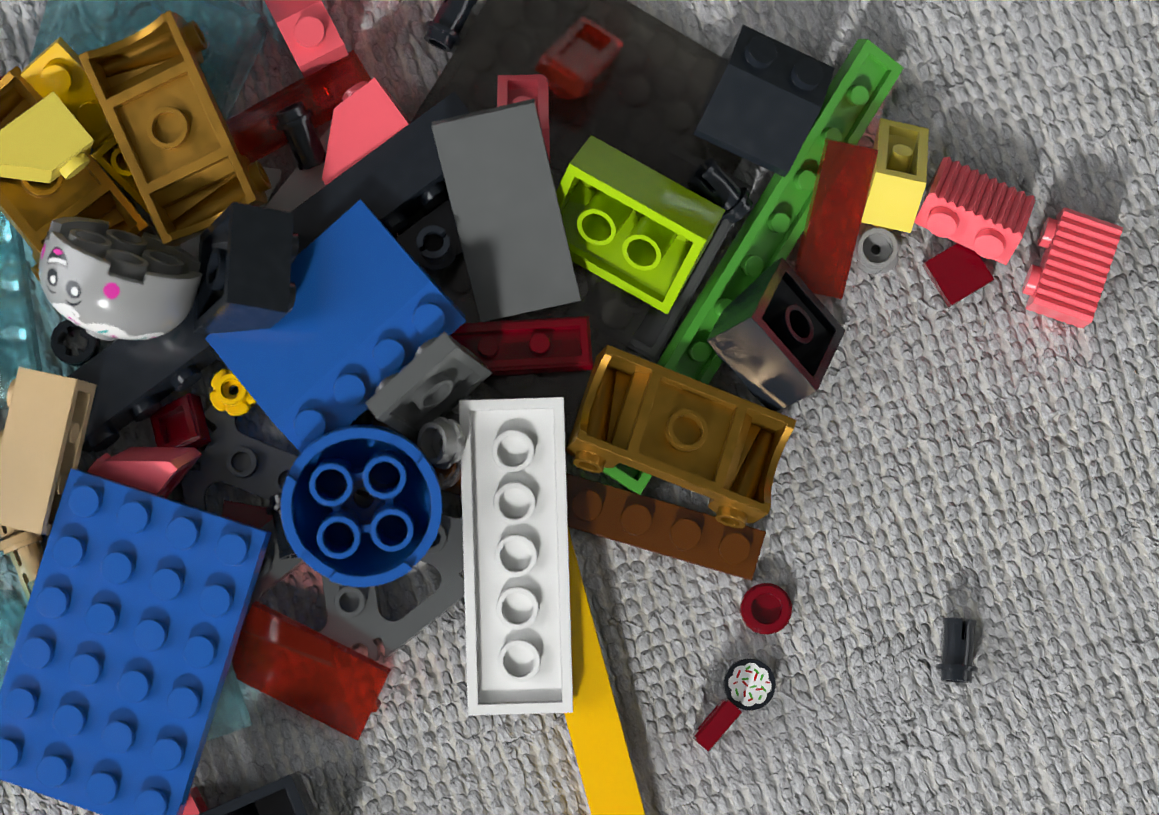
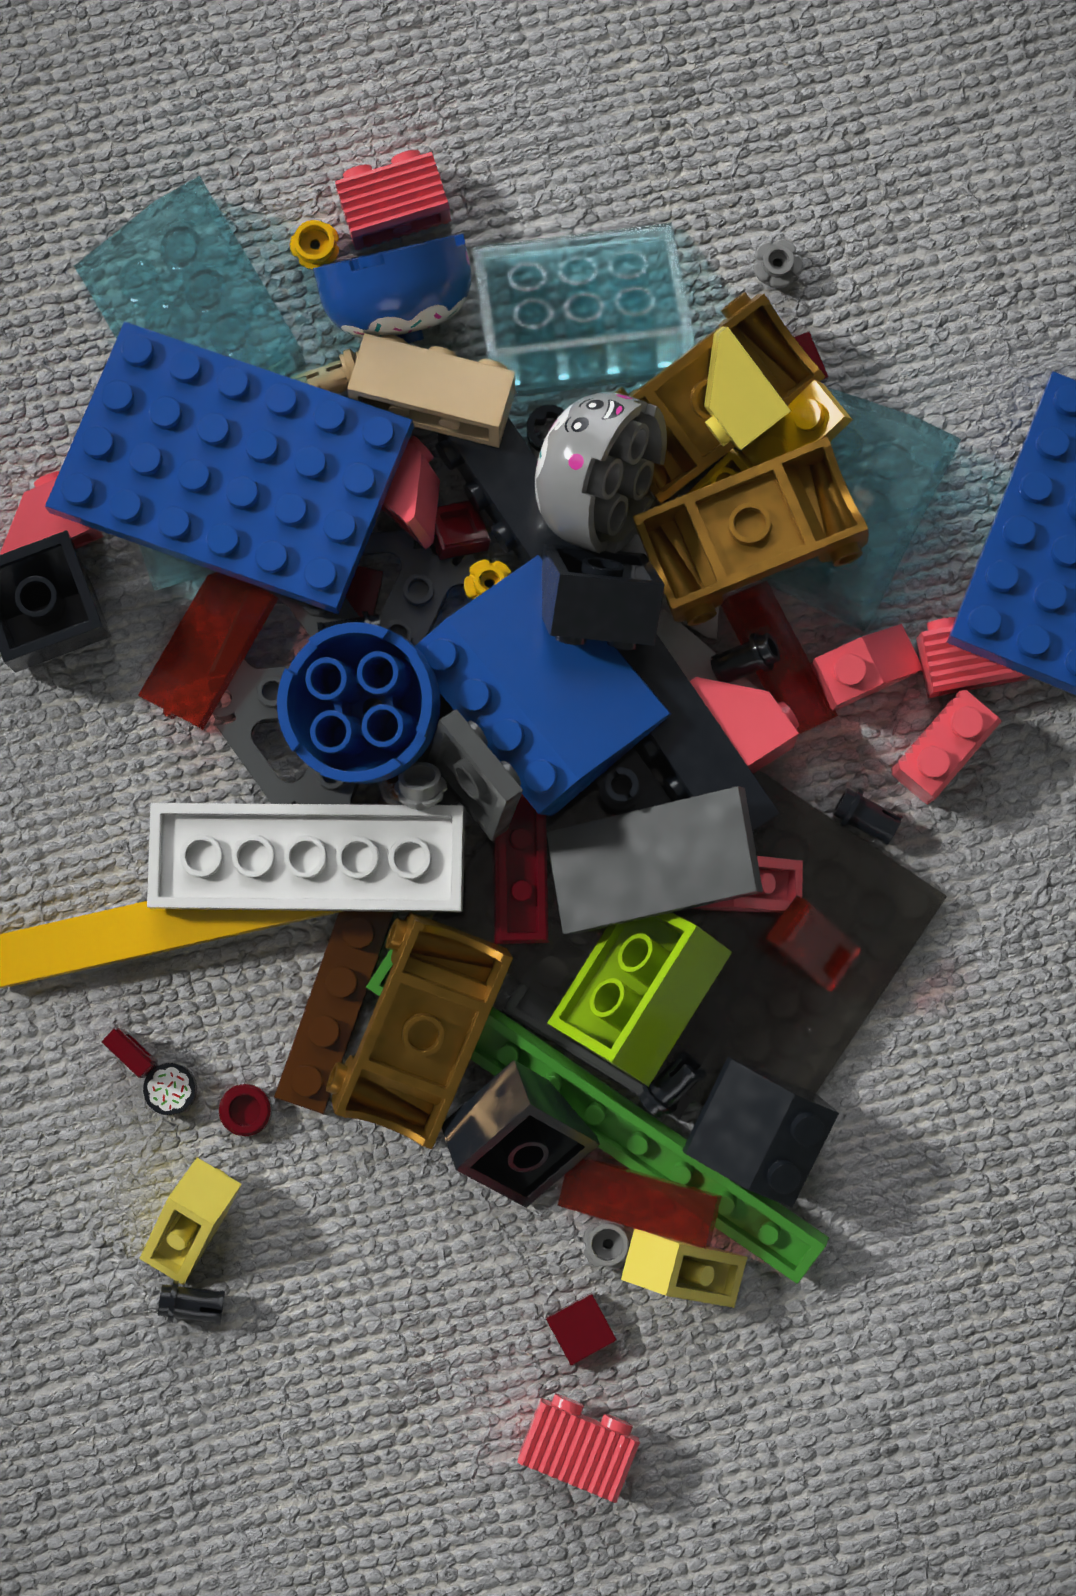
camera: 90 degrees right, 0 degrees up
coral brick [914,156,1036,265] -> none
none -> light yellow slope [139,1157,242,1286]

